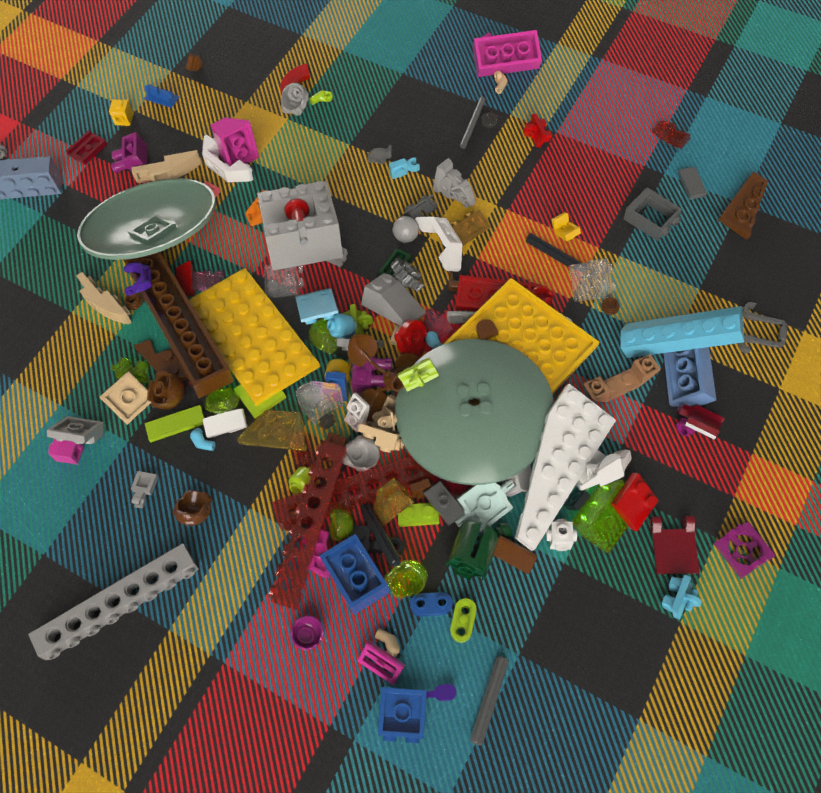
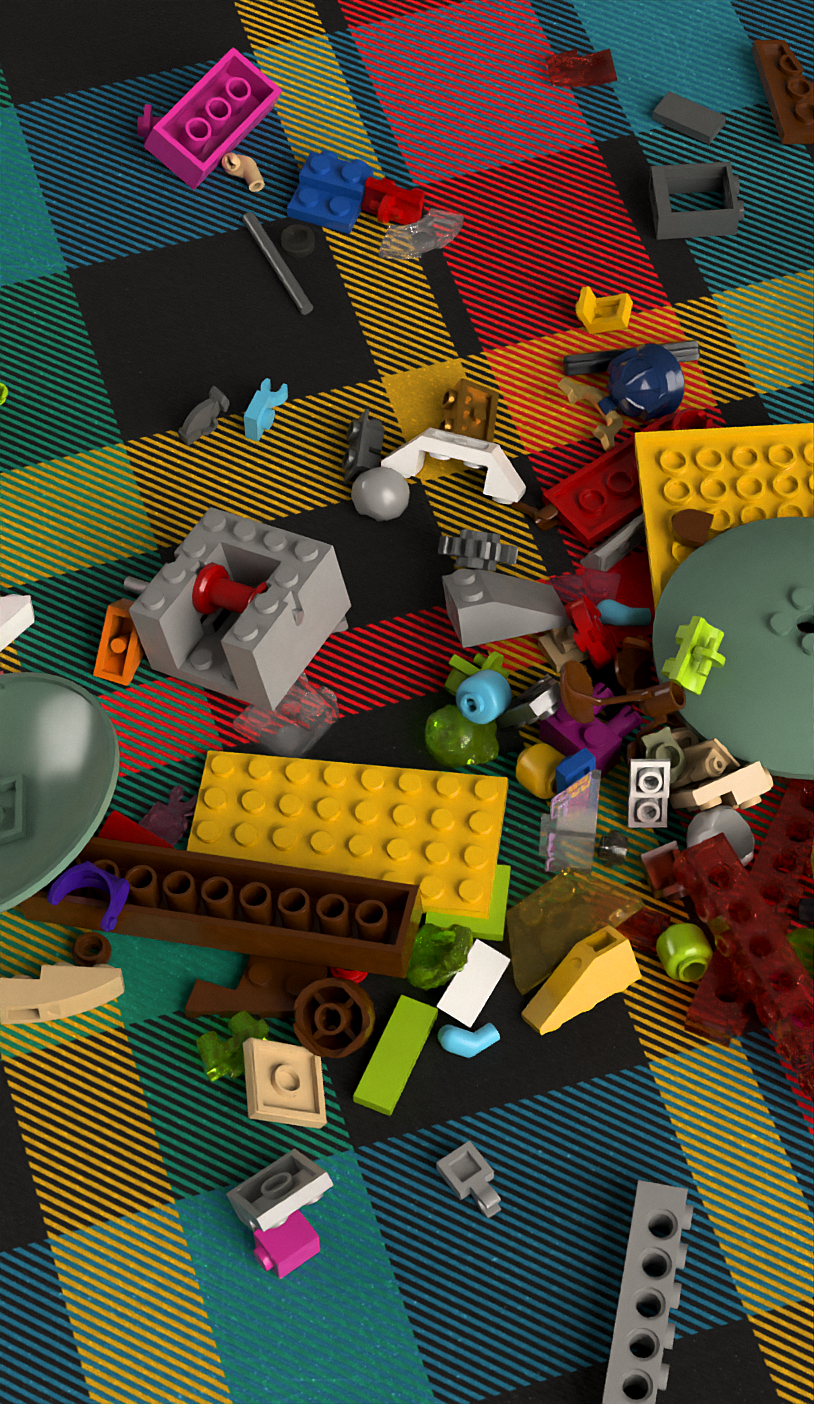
camera: 50 degrees left, 5 degrees down
reddish brown hair [173,490,212,526] -> none
medium azure slope [295,288,338,324] -> none
dark green tile [378,248,412,279] -> none
light grey piece [433,158,476,208] -> none
clear plate [569,258,616,302] -> none
reddish brown plate [601,297,620,315] -> none
none -> blue plate [287,150,373,234]
none -> clear tile [379,208,464,259]
none -> yellow slope [521,925,642,1036]
none -> dark blue helmet [558,344,684,452]
none -> olive animal [640,726,686,783]

